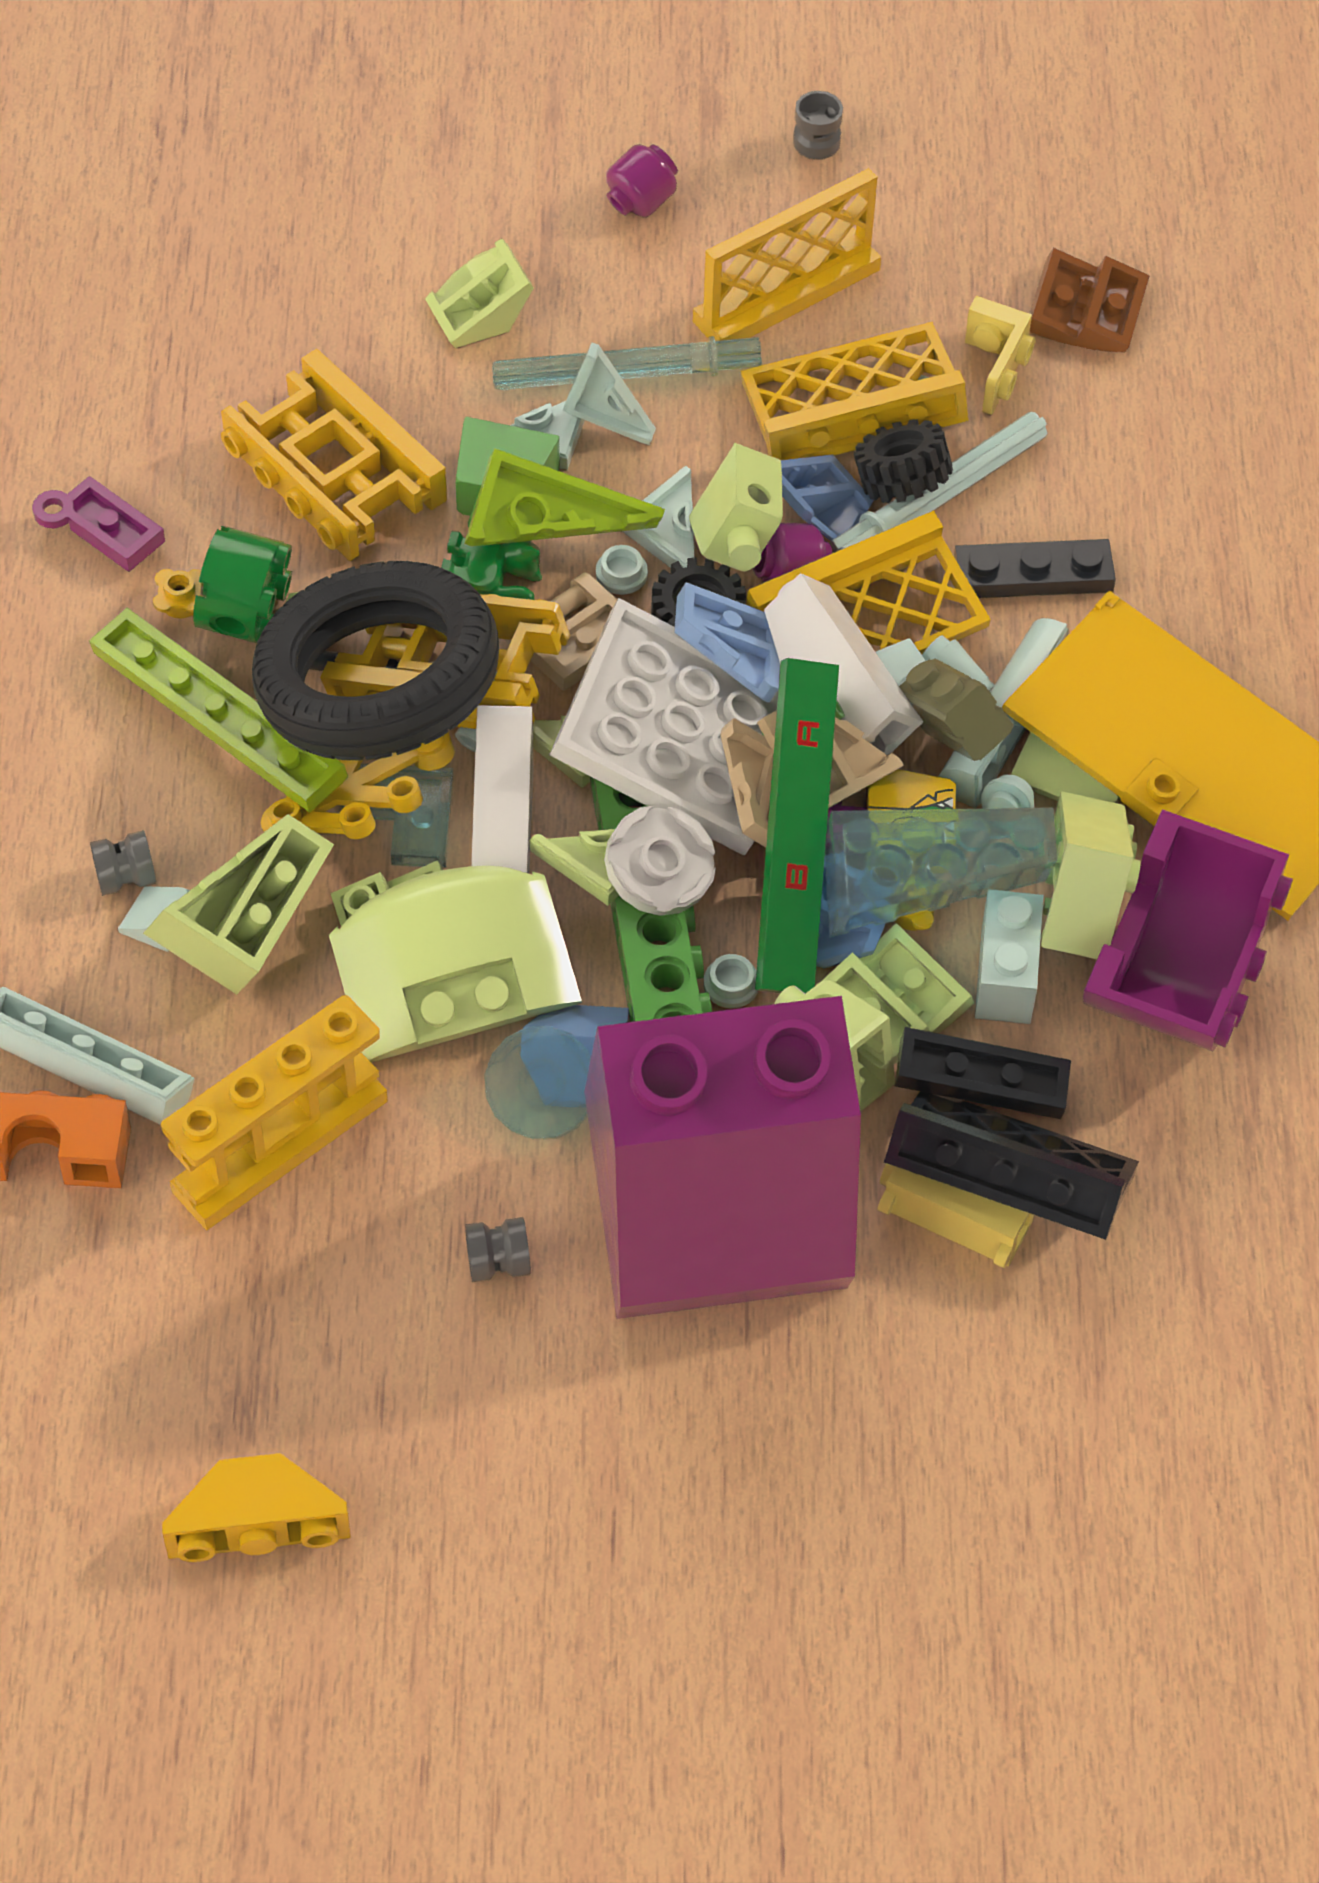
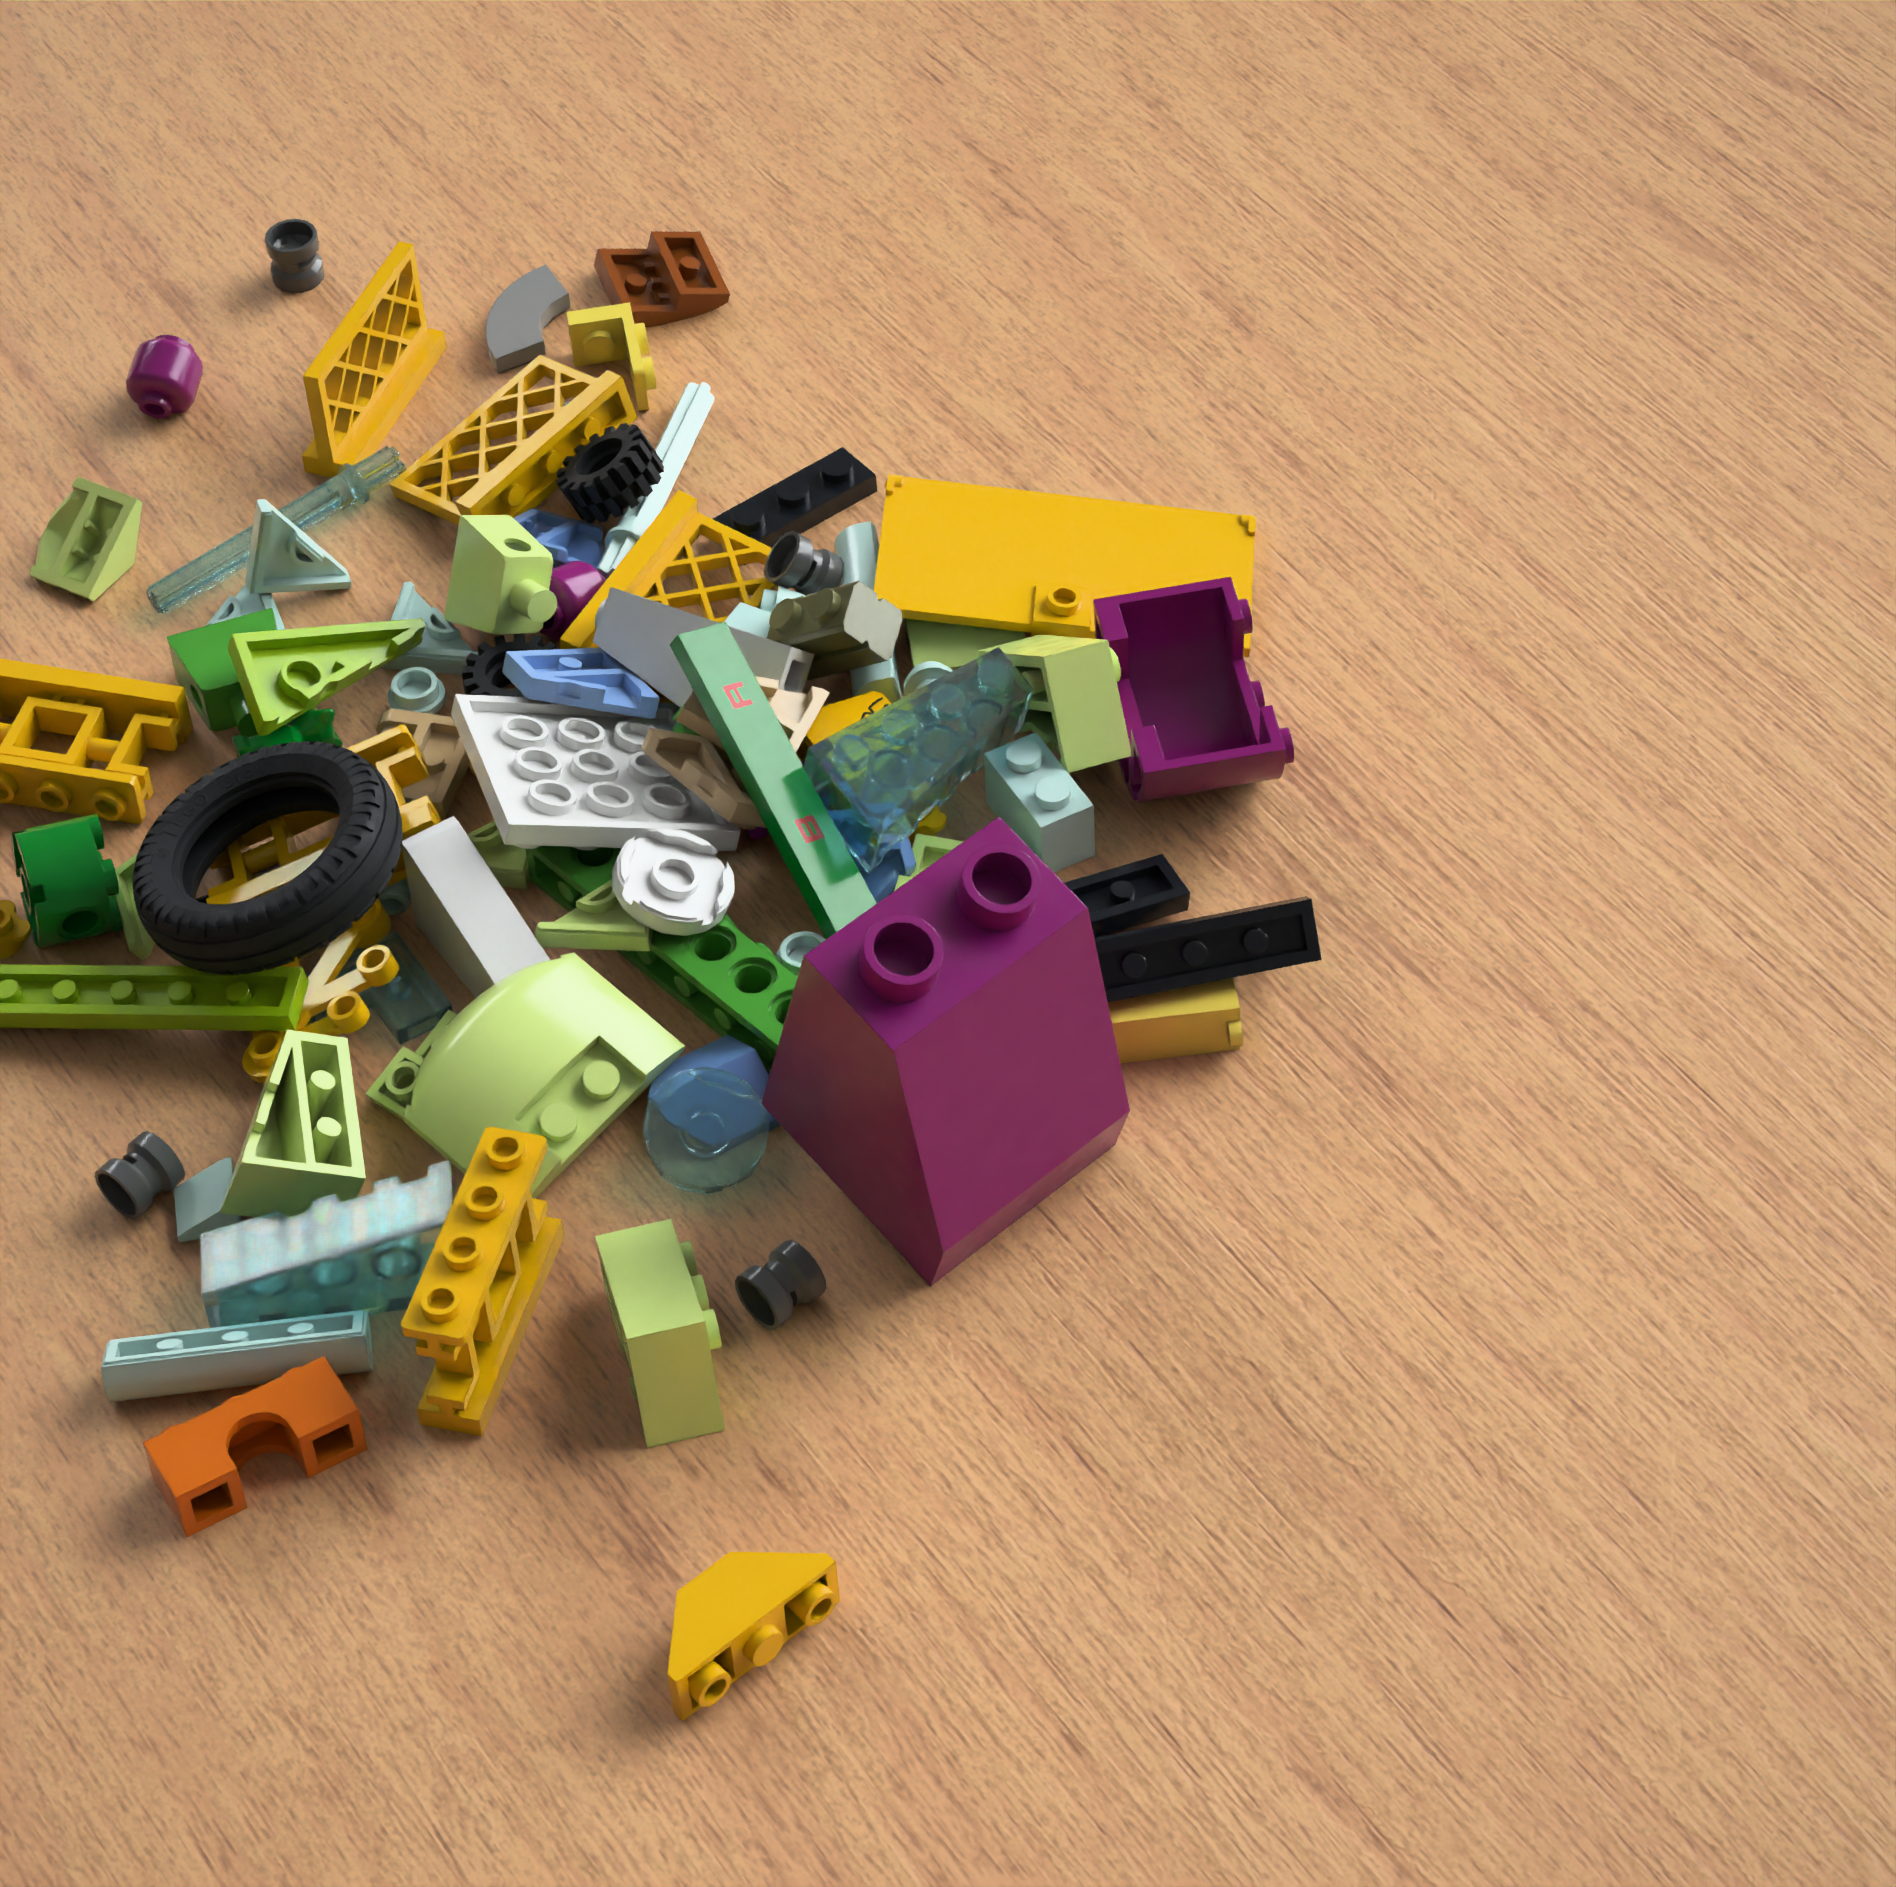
camera: 30 degrees left, 10 degrees down
none -> clear light blue wedge [200,1160,456,1328]
none -> light grey tile [486,265,571,373]
none -> yellowish green wedge [595,1219,725,1448]
none -> dark grey wheel [764,531,844,595]

